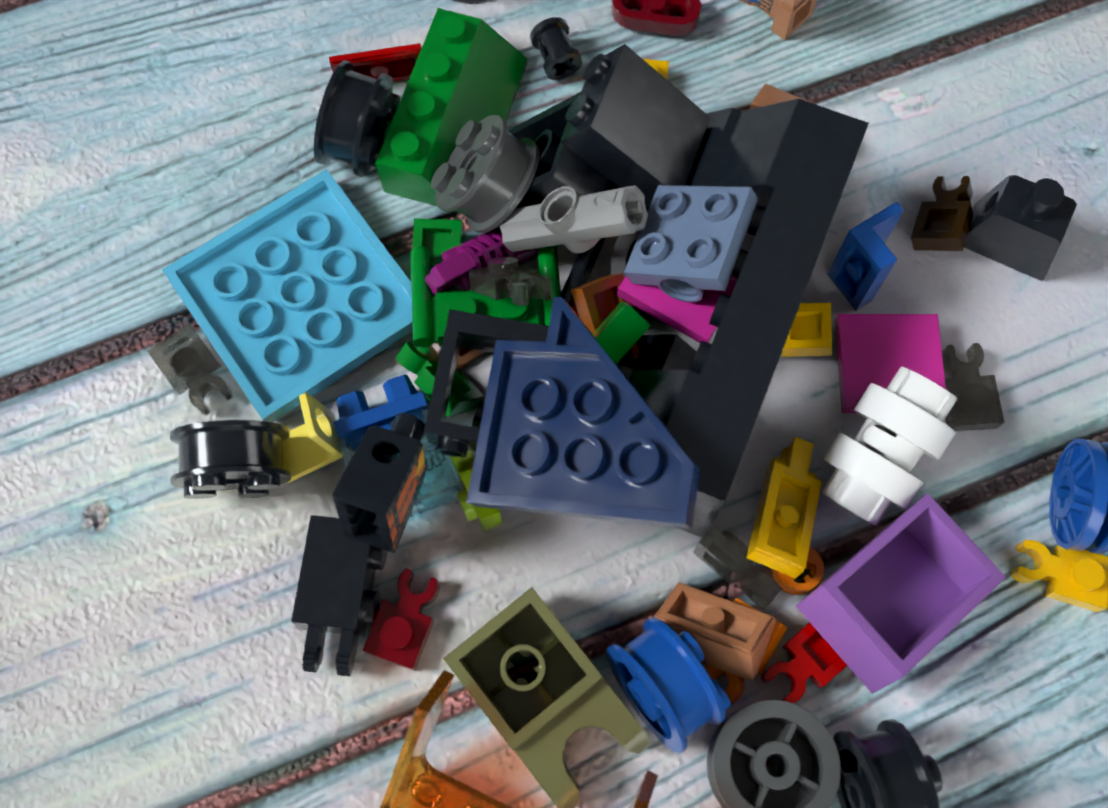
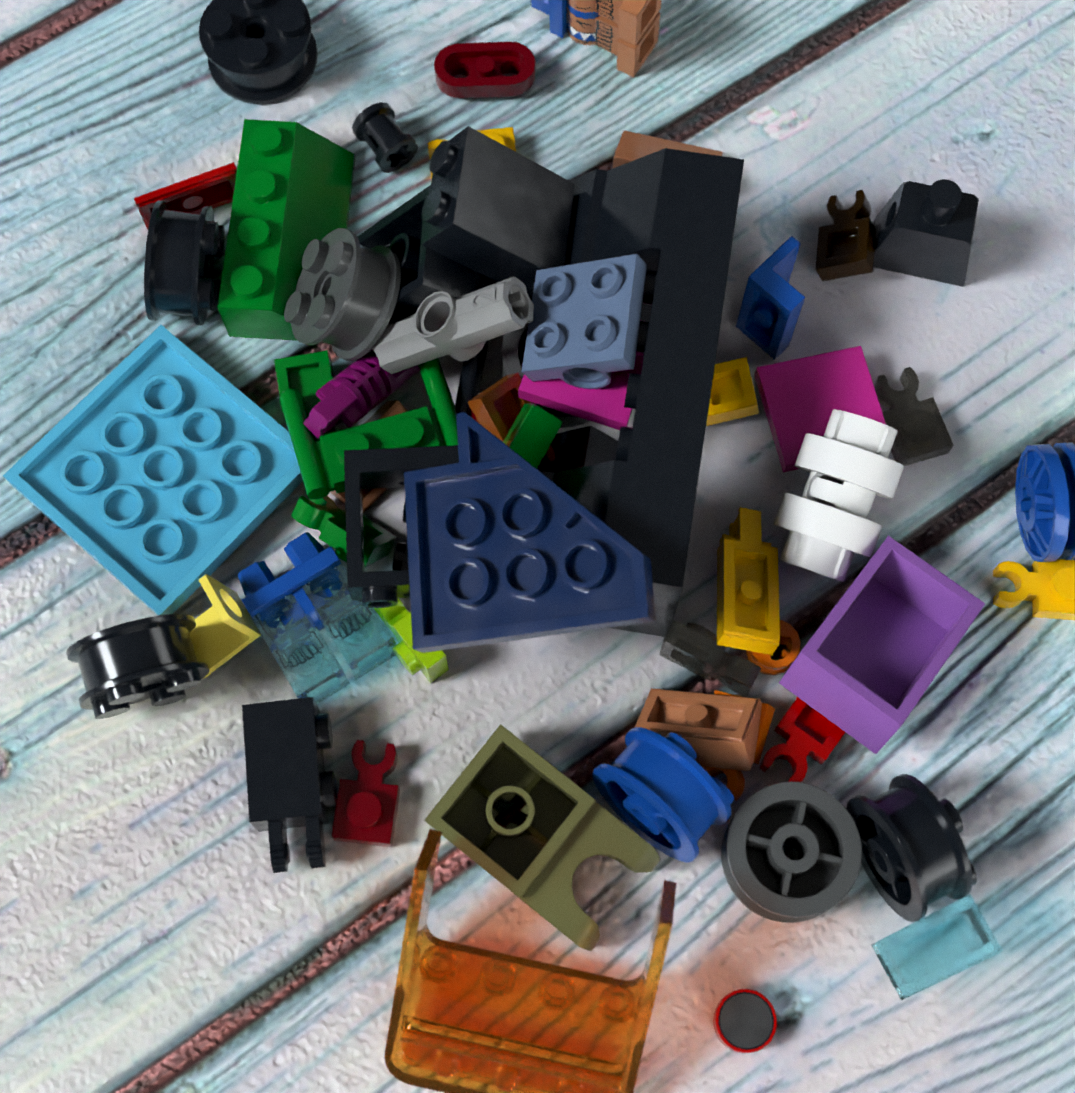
camera: 15 degrees left, 0 degrees up
clear smoke plate [147,323,233,415] -> none
black torso [332,413,426,553] -> none
clear smoke plate [469,257,552,306] -> none

